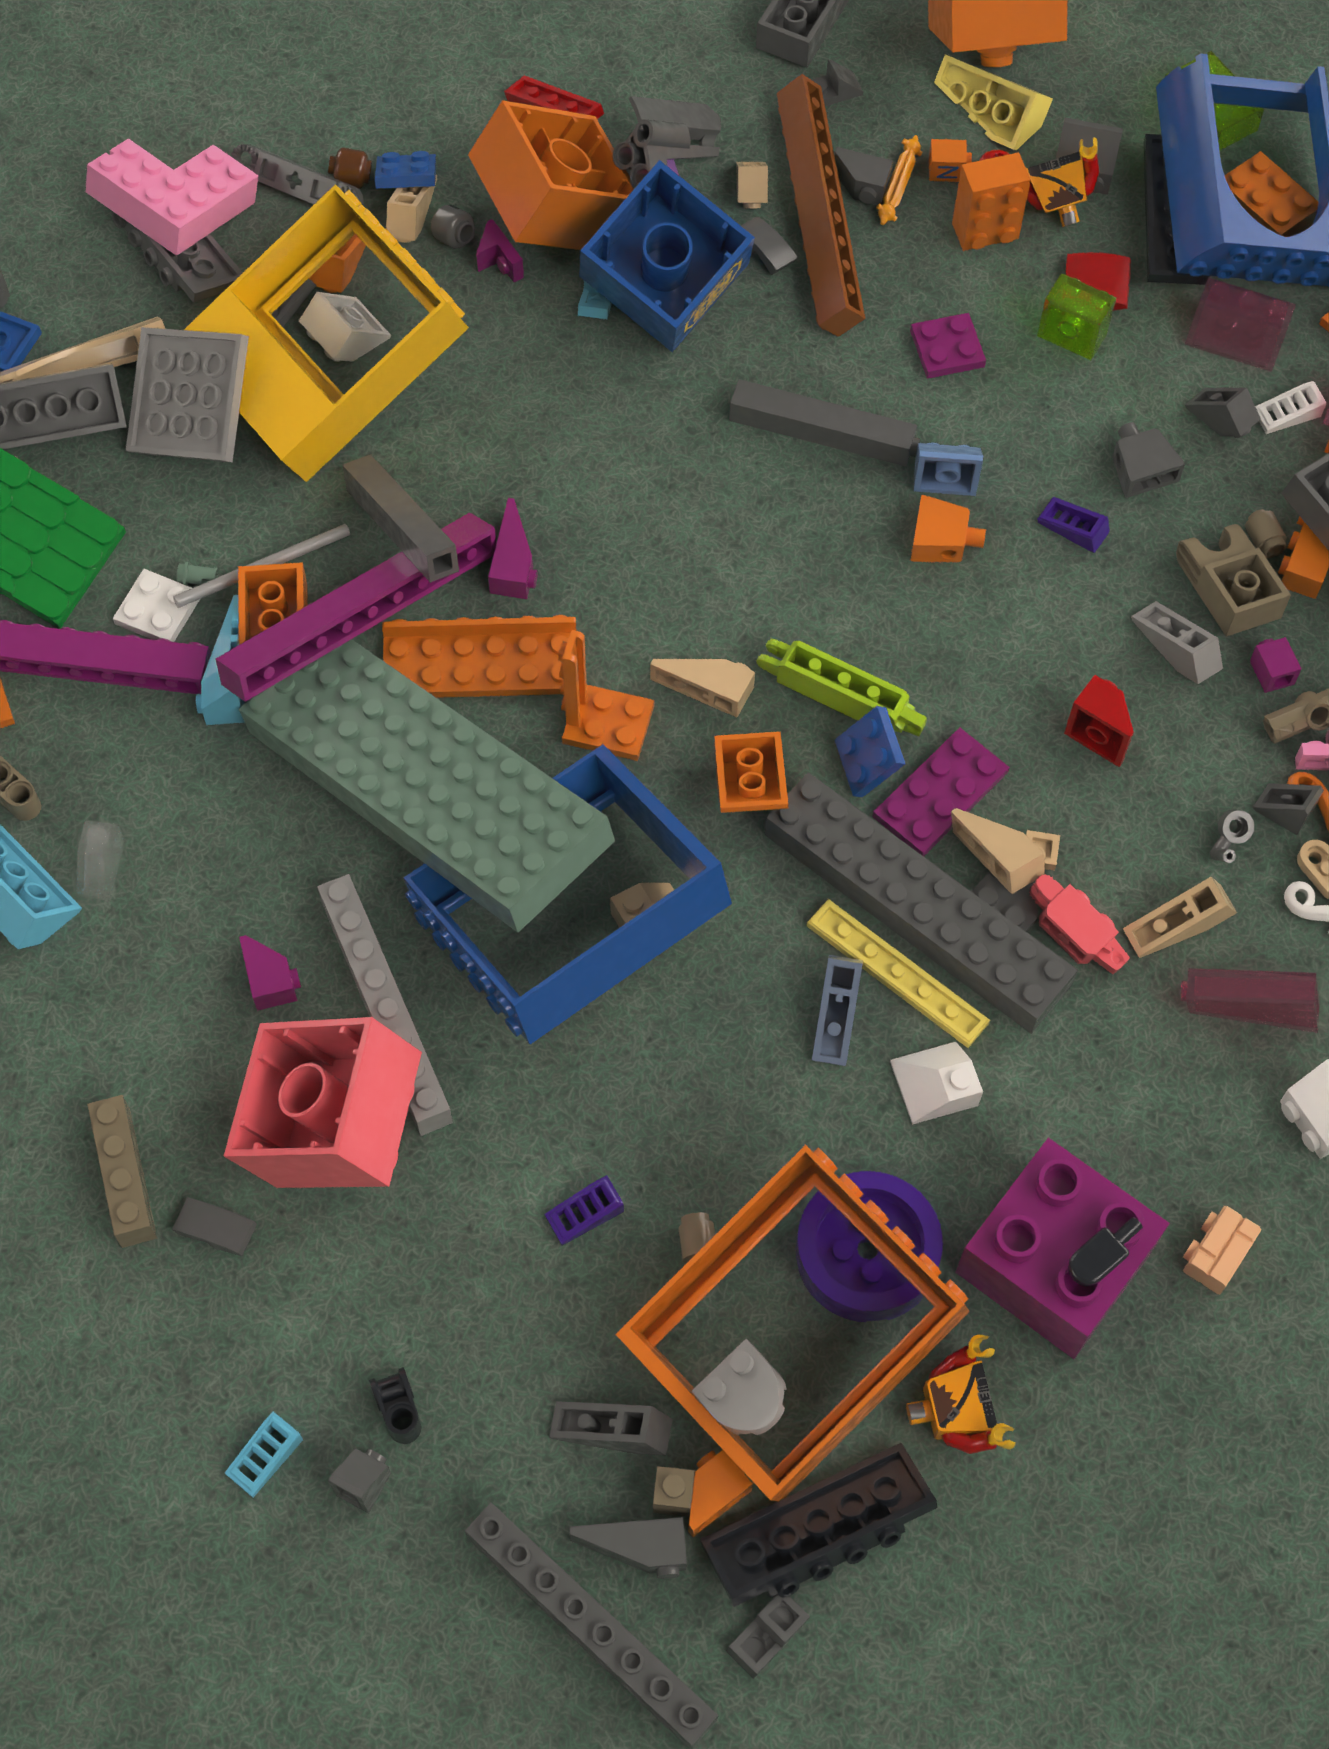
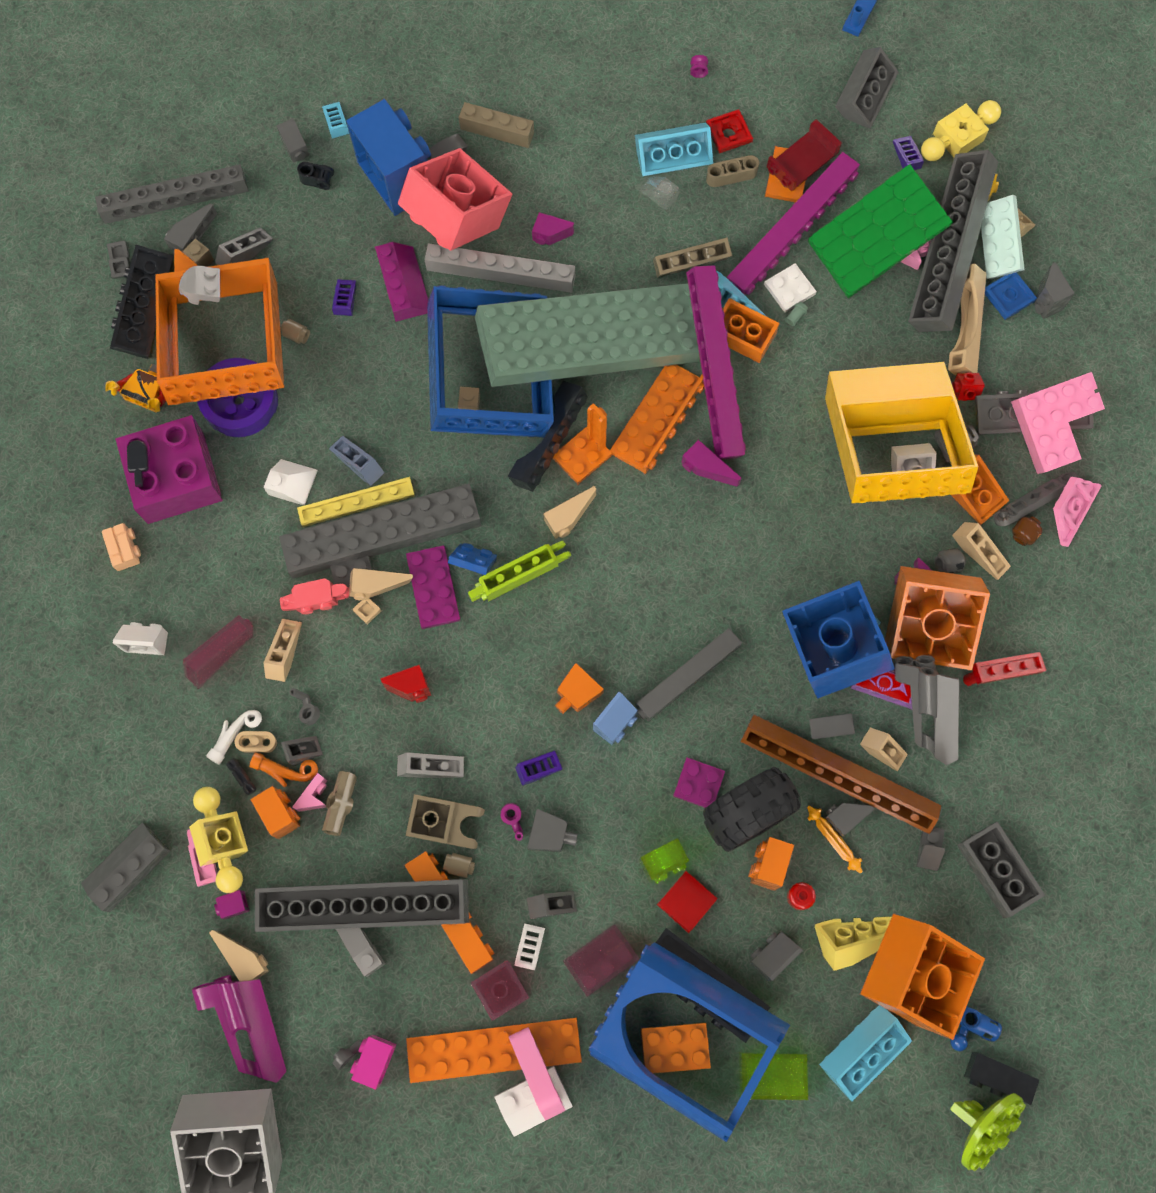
camera: 125 degrees right, 10 degrees up
light grey plate [126,327,249,463] -> none
light grey piece [173,524,350,608] -> none
dark grey brick [342,454,459,583] -> none
blue plate [375,151,436,189] -> none
orange slope [714,732,788,813] -> none
orange brick [929,139,972,182] -> none
torso [1023,137,1099,227] -> none
magenta brick [1250,637,1302,693] -> none
none -> blue brick [346,99,431,216]
none -> magenta slope [375,242,428,322]
none -> magenta plate [501,803,523,841]
none -> black arch [508,381,588,492]
none -> dark tan brick [653,238,732,278]
none -> black tyre [703,767,801,852]
none -> medium azure slope [819,1005,912,1101]
none -> red brick [952,372,985,401]
none -> bright pink wing [1053,477,1101,547]

